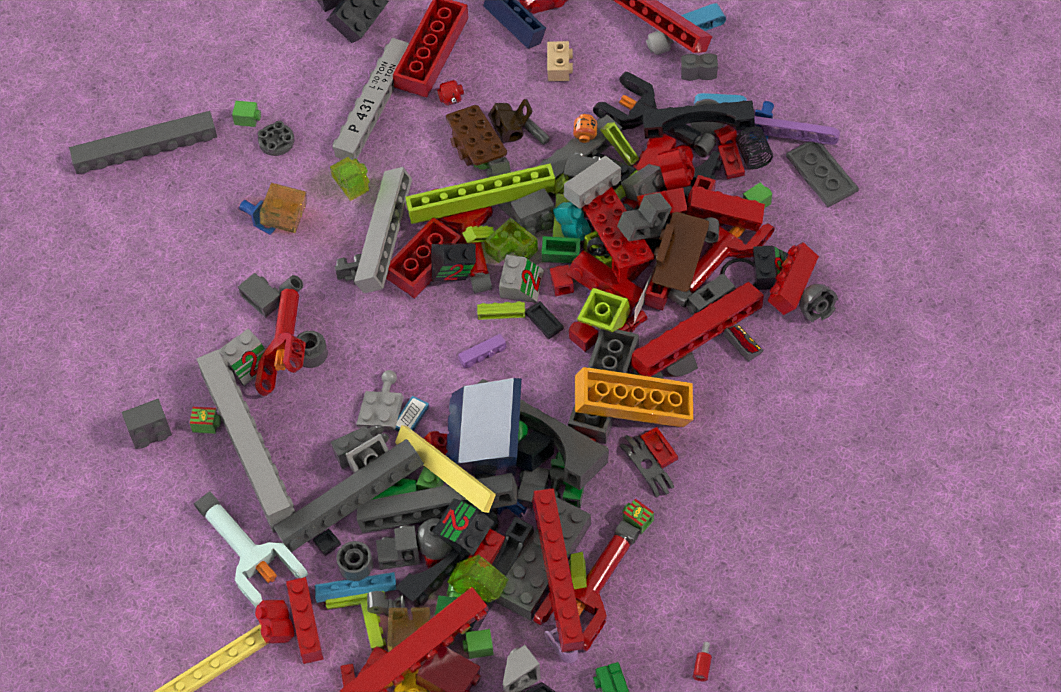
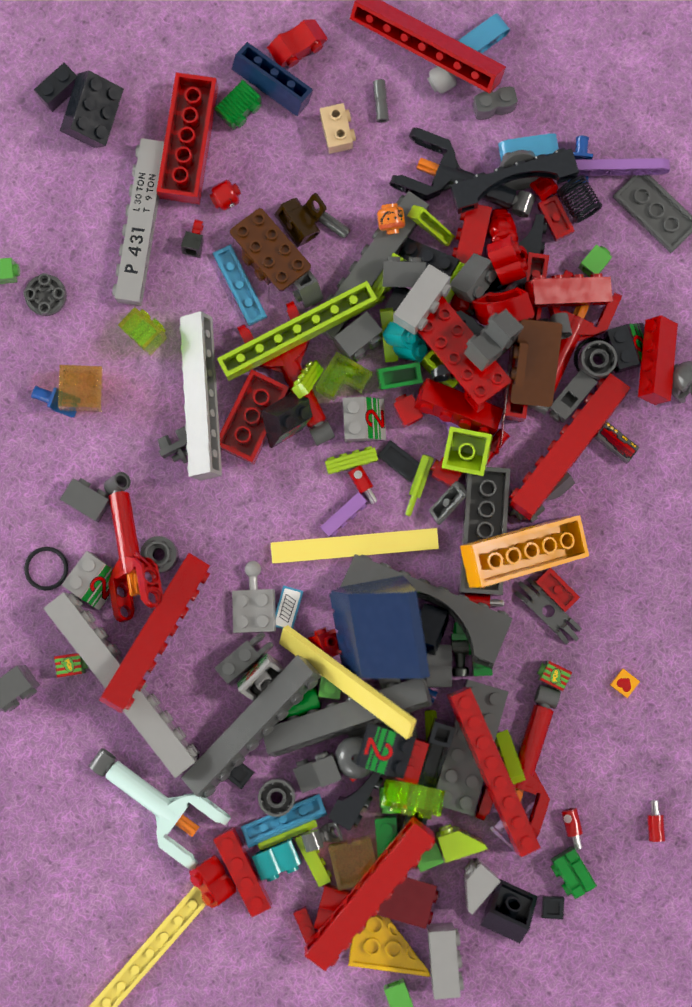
camera: 15 degrees left, 25 degrees up
none -> black tyre [24,547,68,591]
none -> red brick [99,553,210,713]
none -> pearl dark grey piece [181,219,204,258]
none -> dark azure tile [212,244,267,327]
none -> green brick [215,80,262,130]
none -> teal brick [252,838,302,882]
none -> light yellow tile [271,528,439,564]
none -> red piece [348,465,377,504]
none -> dark grey piece [373,79,389,123]
none -> lime axle [405,454,434,516]
none -> dark grey slope [429,481,467,525]
none -> lime slope [435,824,487,863]
none -> red piece [561,808,583,850]
none -> dark grey piece [578,341,617,380]
none -> light orange tile [610,668,640,698]

